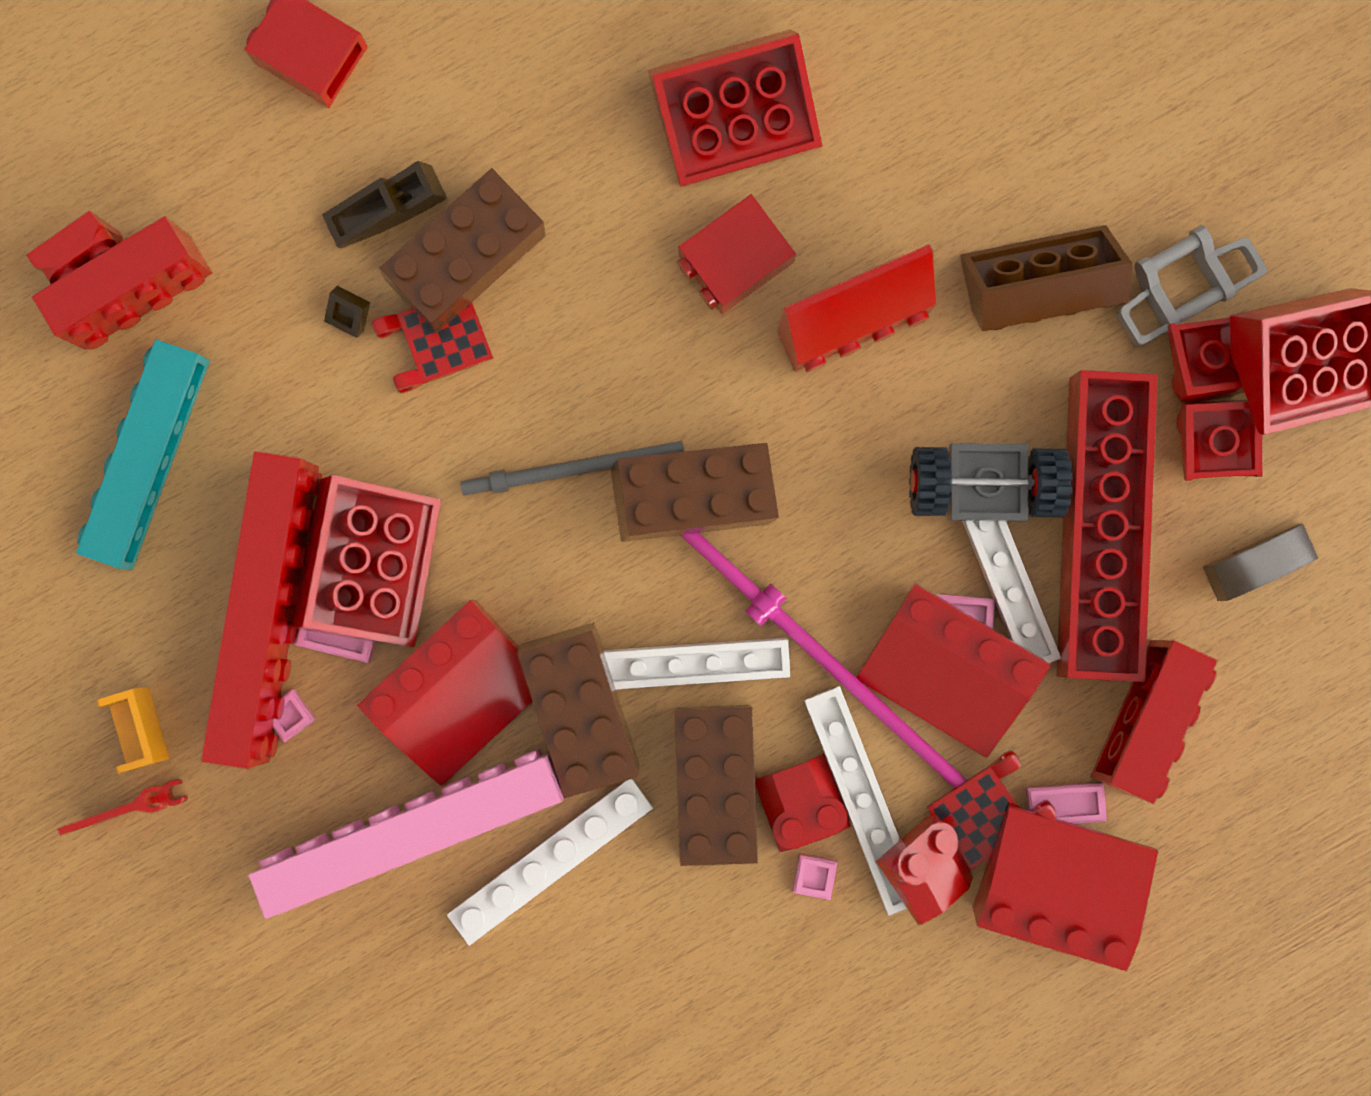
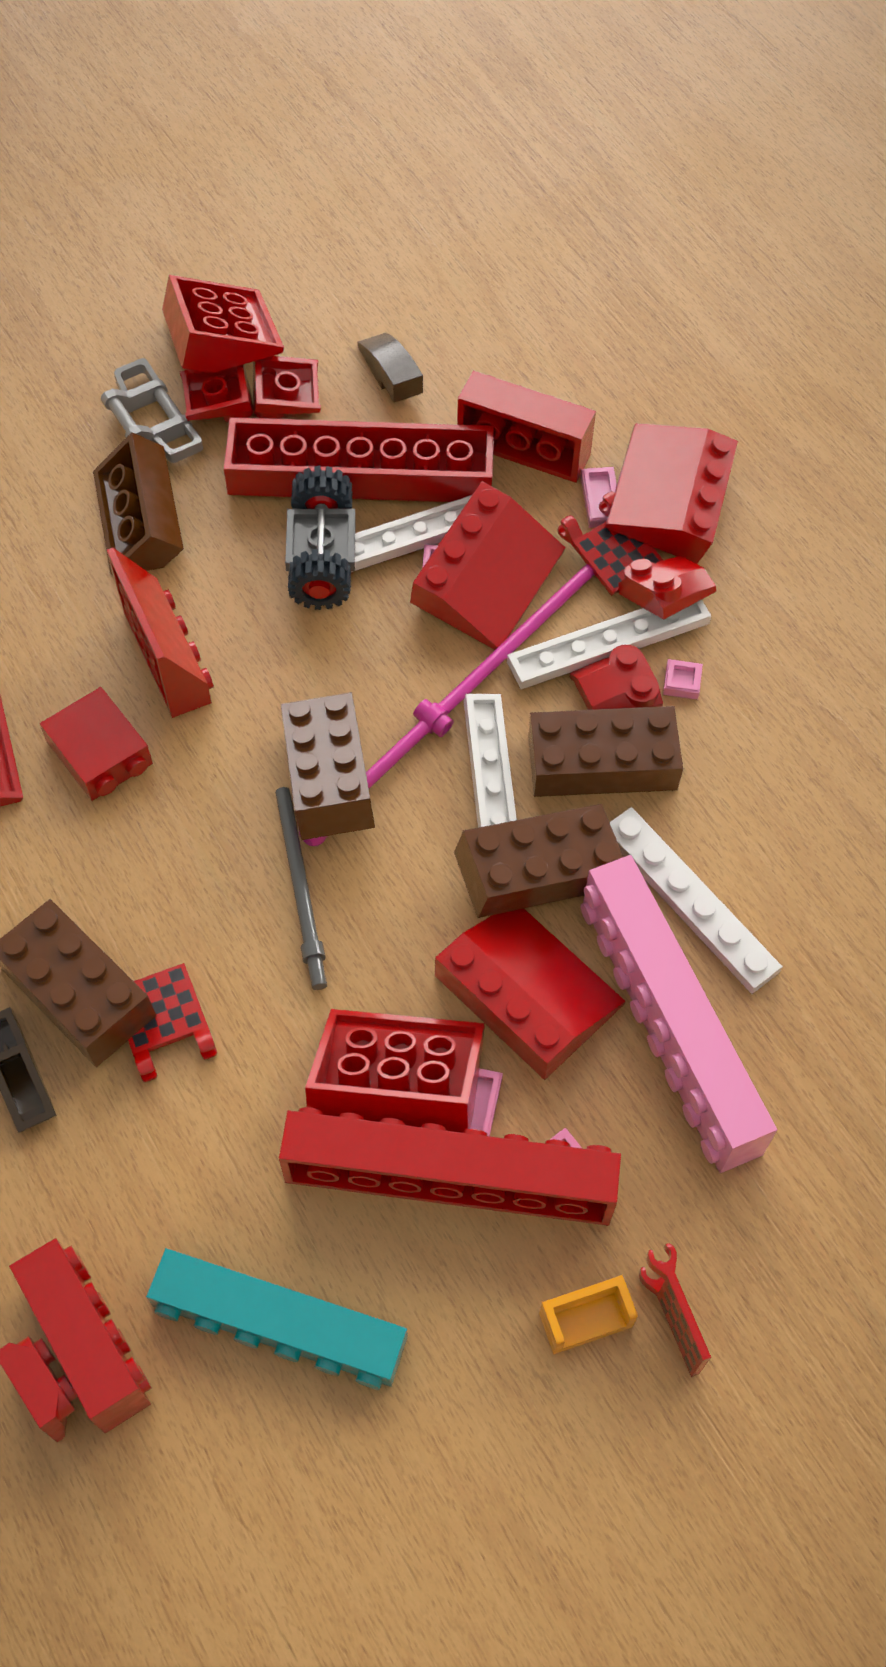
camera: 95 degrees left, 25 degrees down
dark brown plate [324,286,370,338] -> none

